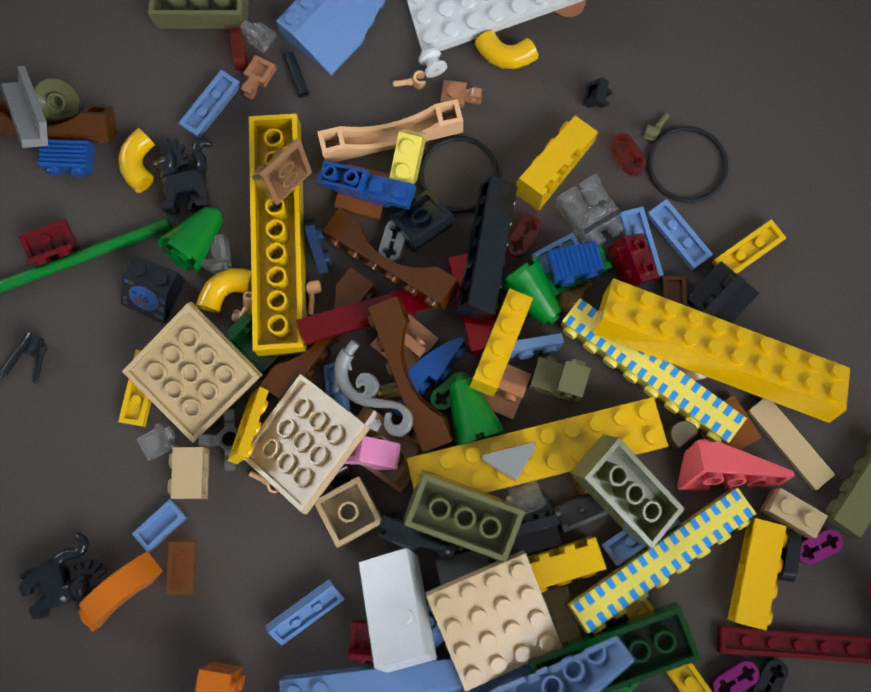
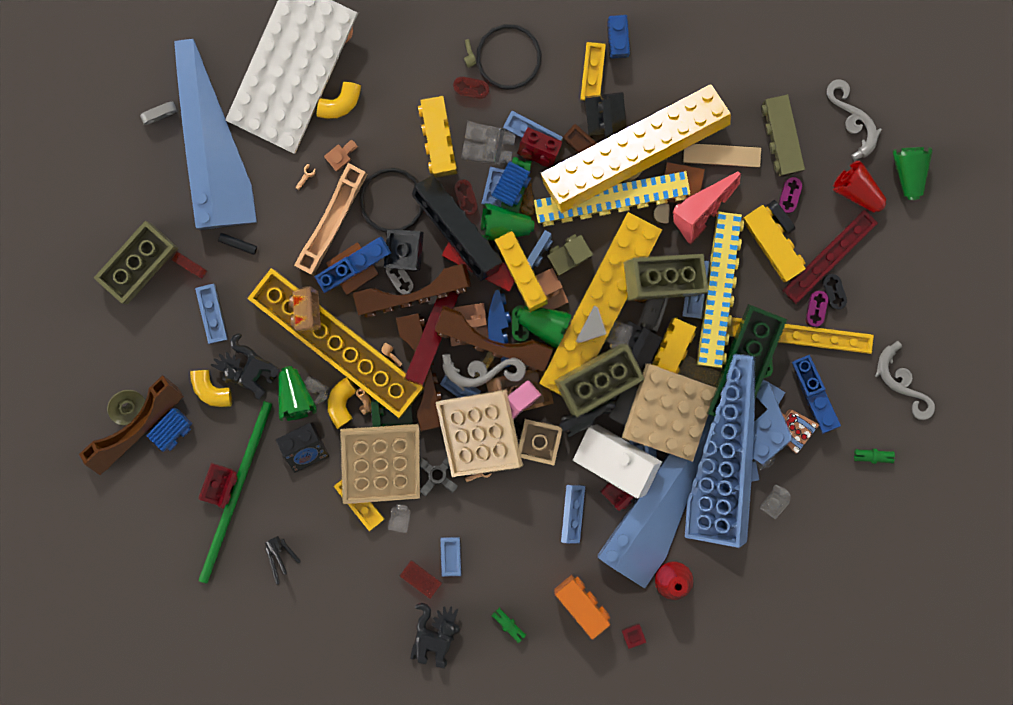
camera: 50 degrees left, 10 degrees up
light grey fence [1,66,48,148] -> none
orange arch [77,551,163,632] -> none
clear orange plate [166,541,197,595] -> none
tan brick [168,447,210,499] -> none
yellow plate [228,387,269,465] -> none
clear bracket [240,20,277,52] -> none
nougat plate [241,55,277,100] -> none
dark blue wing [305,219,332,274] -> none
light yellow brick [389,129,427,184] -> none
white wheel [418,47,447,78] -> none
black tile [582,77,612,108] -> none
medium blue plate [646,199,713,271] -> none
tan brick [759,488,828,538] -> none
none -> clear red plate [400,560,442,599]
none -> green pin [491,607,527,643]
none -> blue brick [607,15,630,59]

